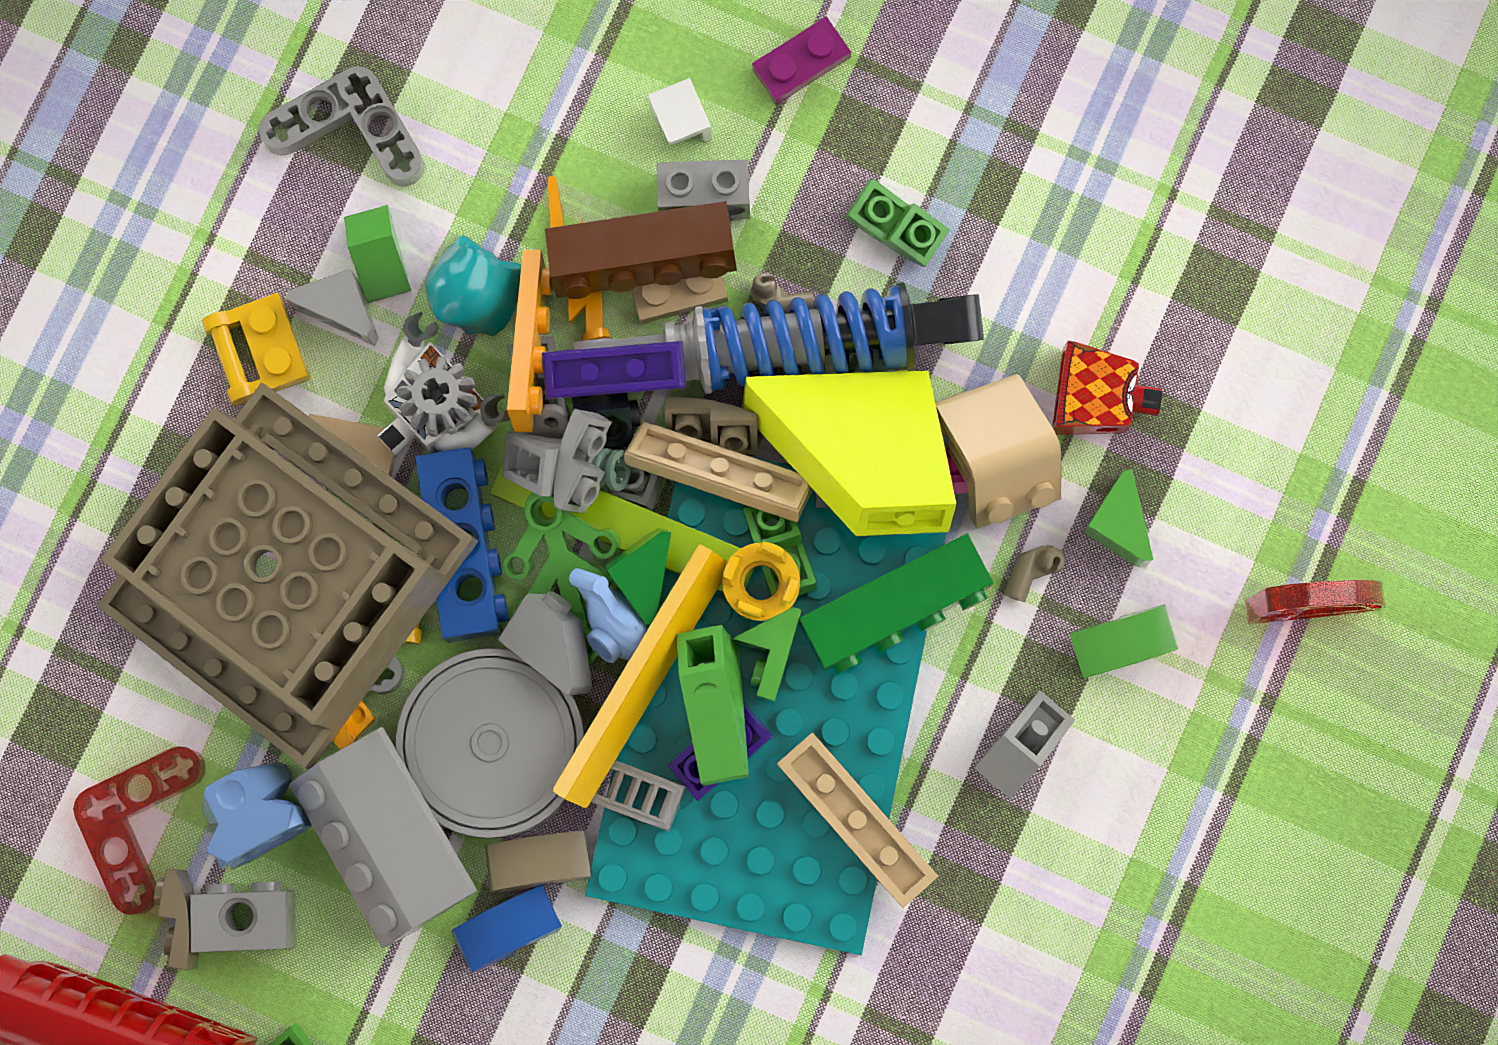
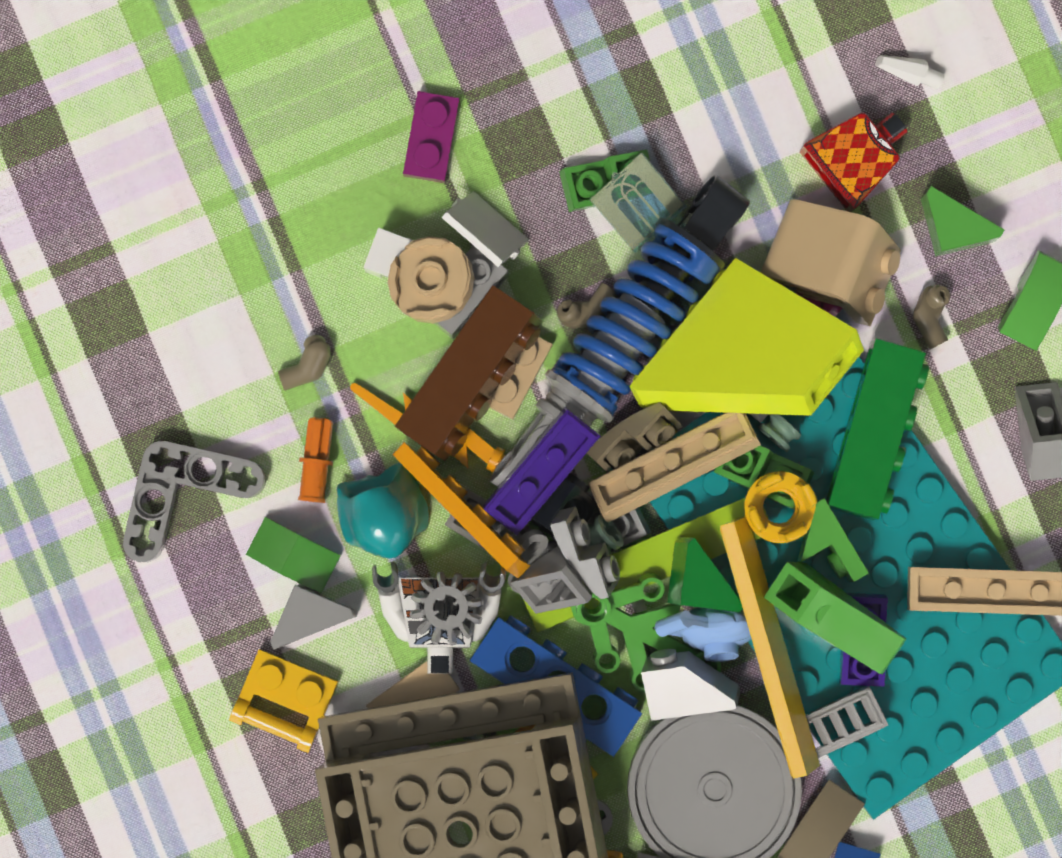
camera: 50 degrees left, 5 degrees up
none -> dark tan arm [278,335,331,391]
none -> orange axle [298,417,333,503]
none -> tan tile [388,236,475,324]
none -> white piece [442,191,529,267]
none -> clear light blue piece [590,153,687,253]
none -> sand green bush [758,414,801,452]
none -> white bar [875,55,944,90]

